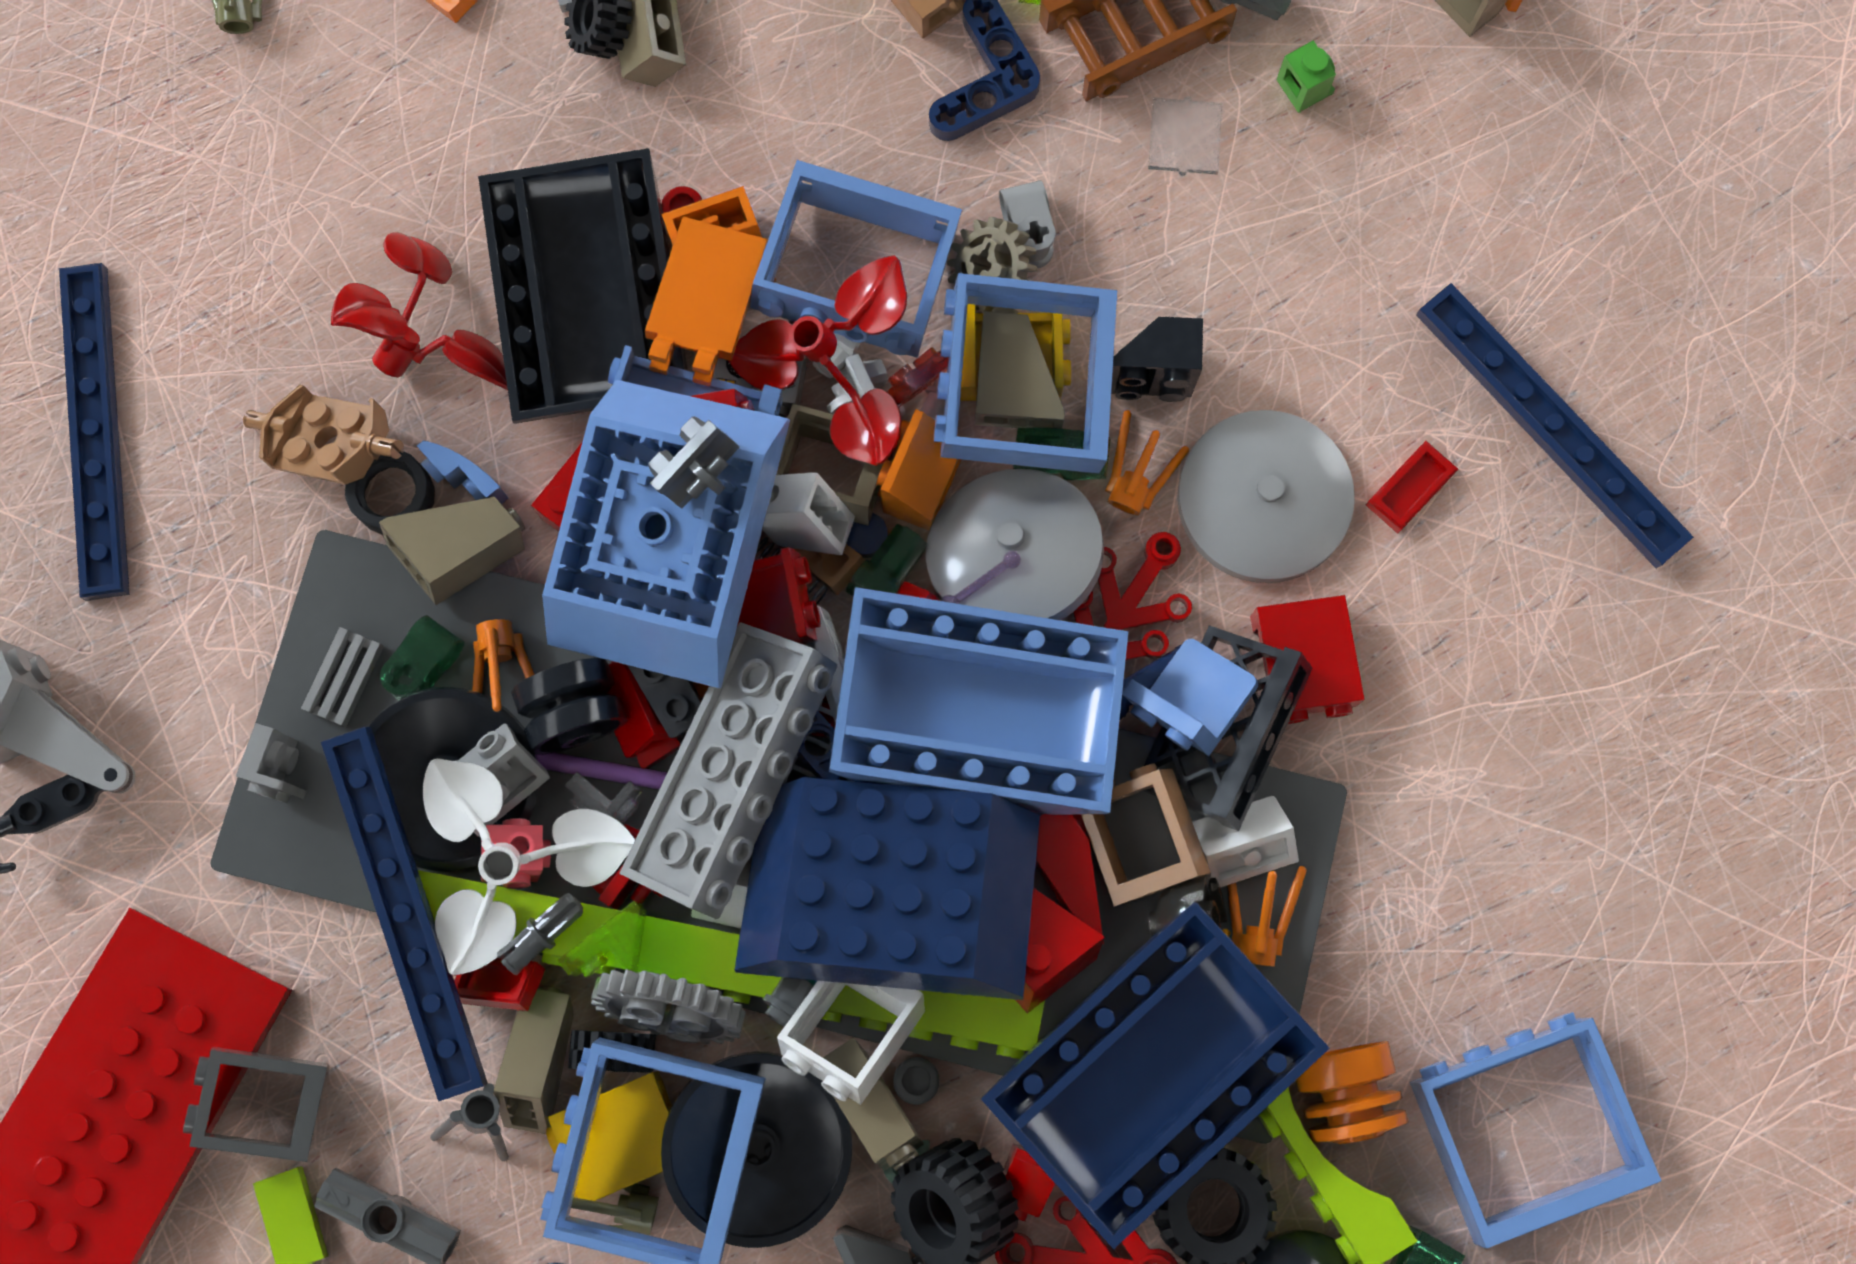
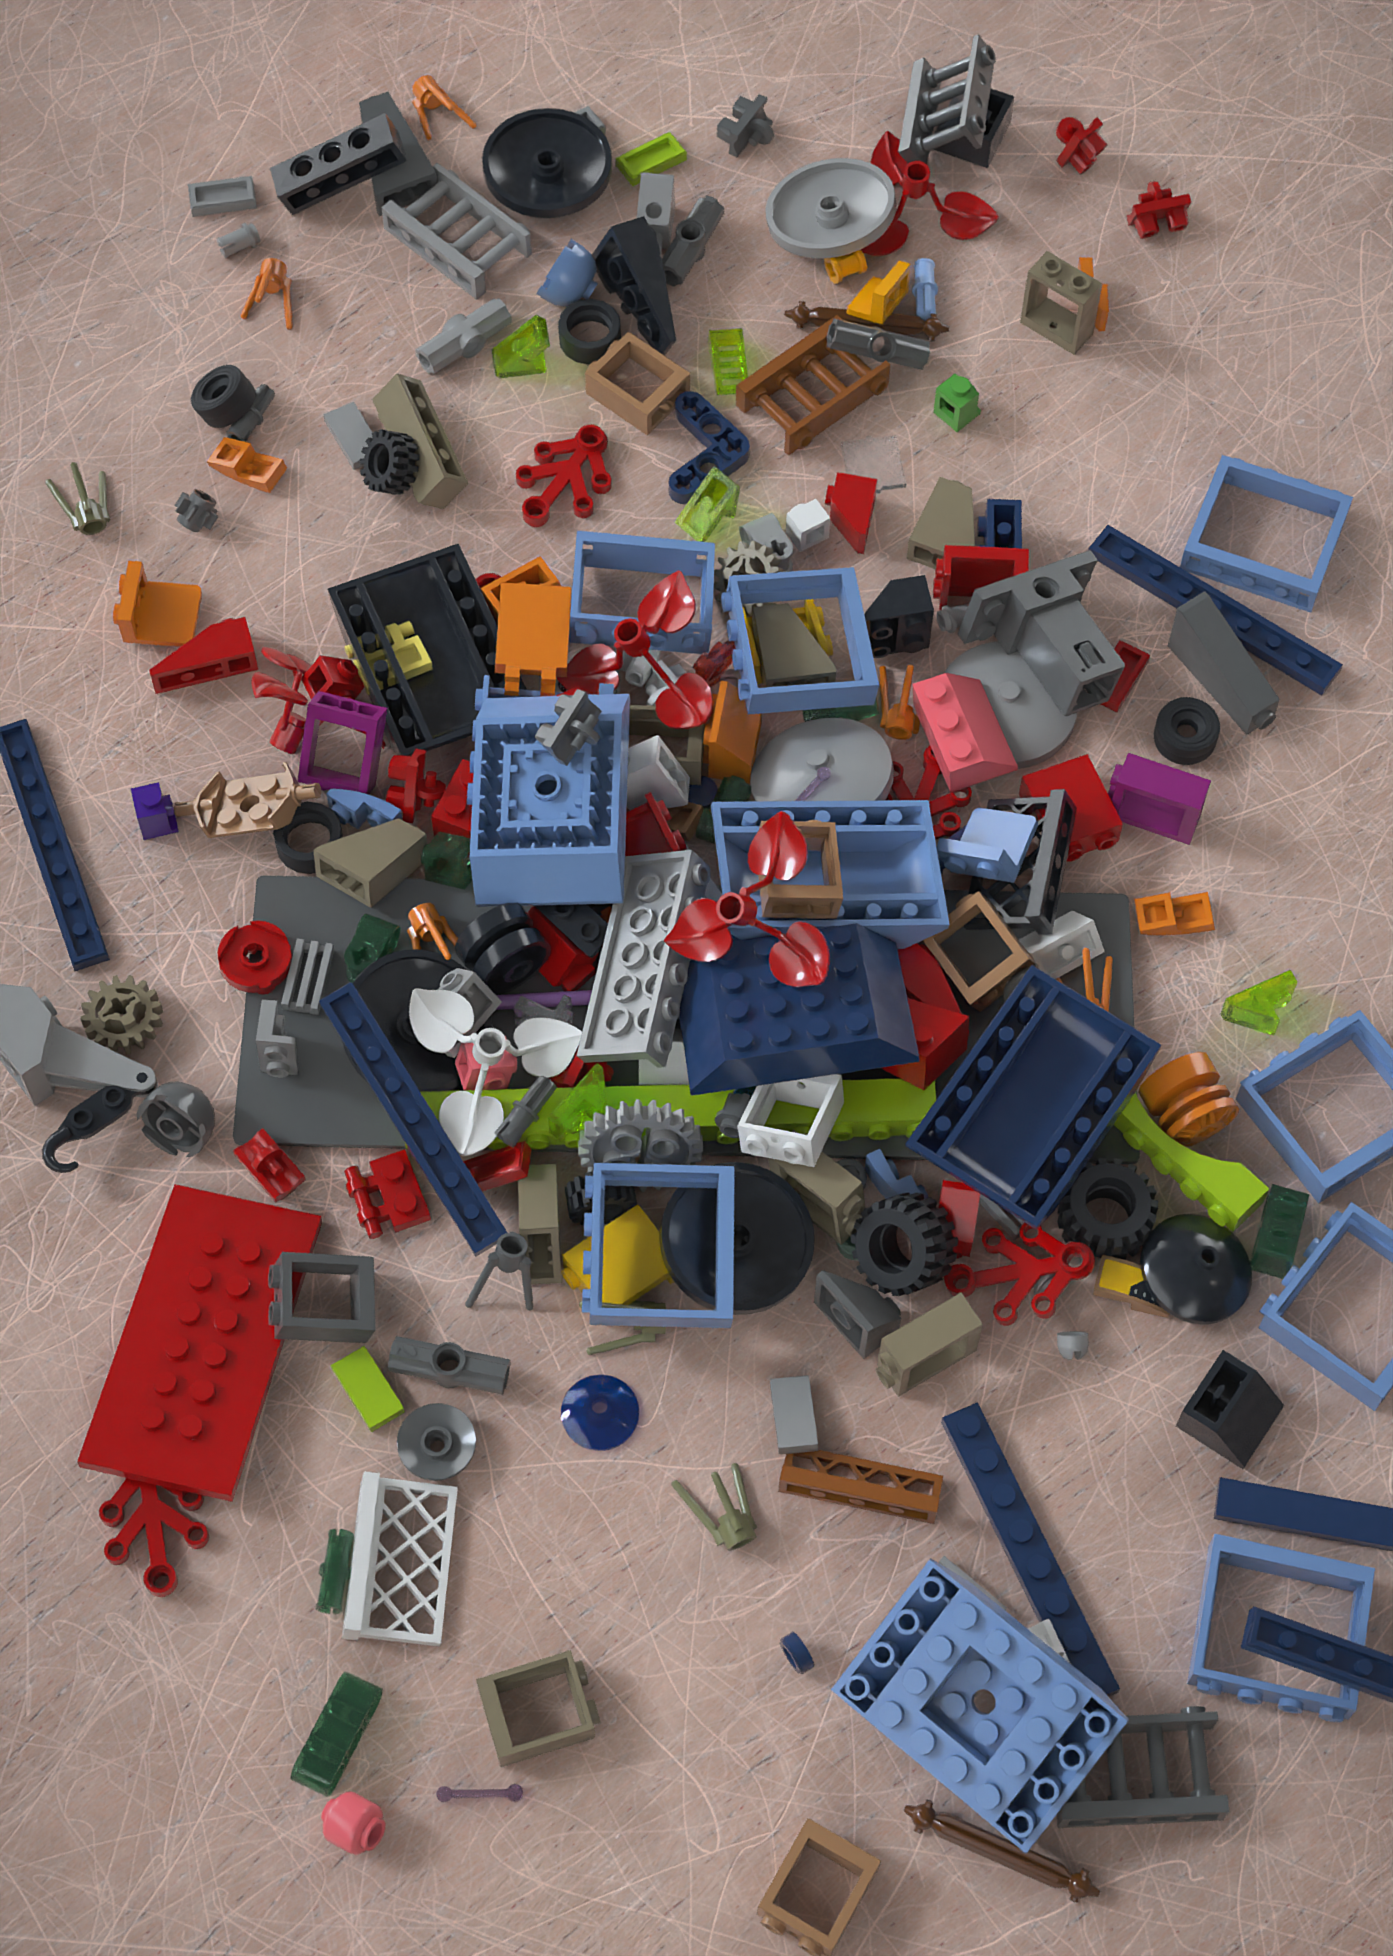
camera: 15 degrees left, 15 degrees down
none -> dark tan gear [80,975,163,1054]
none -> orange bracket [113,561,202,647]
none -> dark purple brick [131,782,179,840]
none -> dark grey cylinder [136,1081,215,1157]
none -> red slope [149,617,259,694]
none -> dark grey gear [175,489,219,532]
none -> red plate [217,920,293,995]
none -> red hips [233,1128,306,1203]
none -> magenta window [297,691,387,795]
none -> red brick [301,655,365,700]
none -> light yellow plate [344,621,433,695]
none -> red plate [344,1149,431,1239]
none -> red hips [386,749,446,824]
none -> clear green brick [421,831,473,890]
none -> red plant [516,424,612,528]
none -> red plant [664,811,830,987]
none -> clear neon green slope [675,466,740,542]
none -> medium nougat window [758,820,843,919]
none -> white plate [786,499,830,552]
none -> red slope [825,472,878,554]
none -> medium blue slope [865,1149,929,1199]
none -> dark tan slope [907,477,975,569]
none -> coral slope [912,673,1018,793]
none -> red panel [933,545,1029,611]
none -> light grey pin [936,603,969,633]
none -> dark grey brick [958,550,1125,716]
none -> dark blue brick [977,499,1022,549]
none -> magenta window [1108,753,1211,845]
none -> orange slope [1134,892,1215,935]
none -> black tyre [1154,697,1220,765]
none -> dark grey slope [1168,591,1280,735]
none -> medium blue window [1180,455,1353,613]
none -> clear neon green slope [1220,970,1298,1035]

